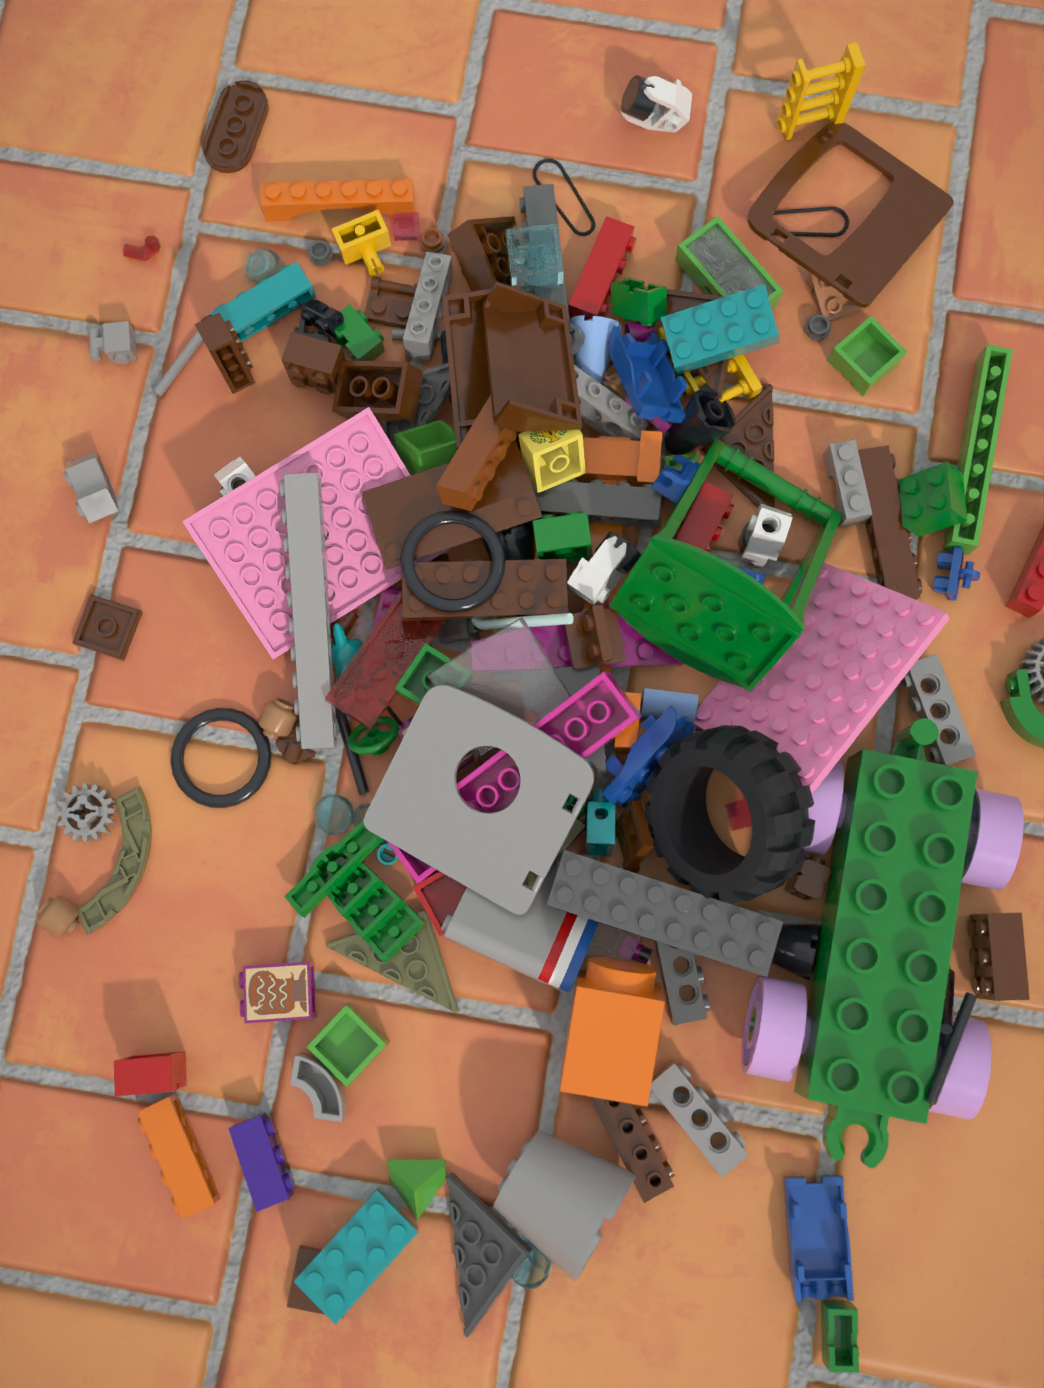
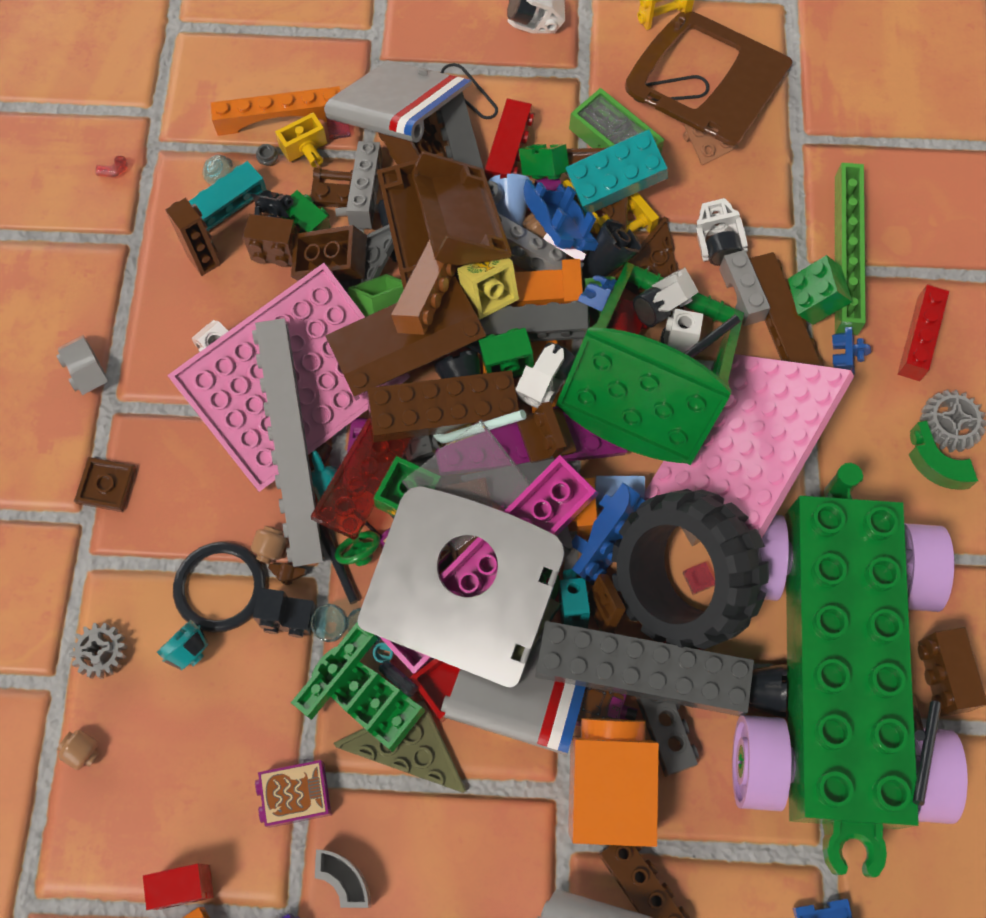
camera: 10 degrees left, 10 degrees down
olive tile [78,787,152,935] -> none
light grey brick [89,321,137,365] -> none
light grey bar [153,311,213,397] -> none
reddish brown tile [202,80,269,173] -> none
bright green piece [307,1003,389,1087] -> none
black wedge [400,510,506,613] -> none
dark orange plate [420,228,445,253] -> none
clear light blue brick [506,224,564,291] -> none
light grey brick [651,1061,748,1178] -> none
reddish brown brick [784,856,831,901] -> none
dark grey plate [805,315,831,341] -> none
bright green piece [827,316,907,397] -> none
light grey brick [901,654,977,766] -> none
none -> teal cone [157,620,209,671]
none -> black brick [253,588,316,638]
none -> light grey door [324,60,472,142]
none -> black axle [379,660,418,697]
none -> piece [633,268,699,327]
none -> black bar [684,315,741,358]
none -> white piece [696,198,748,266]

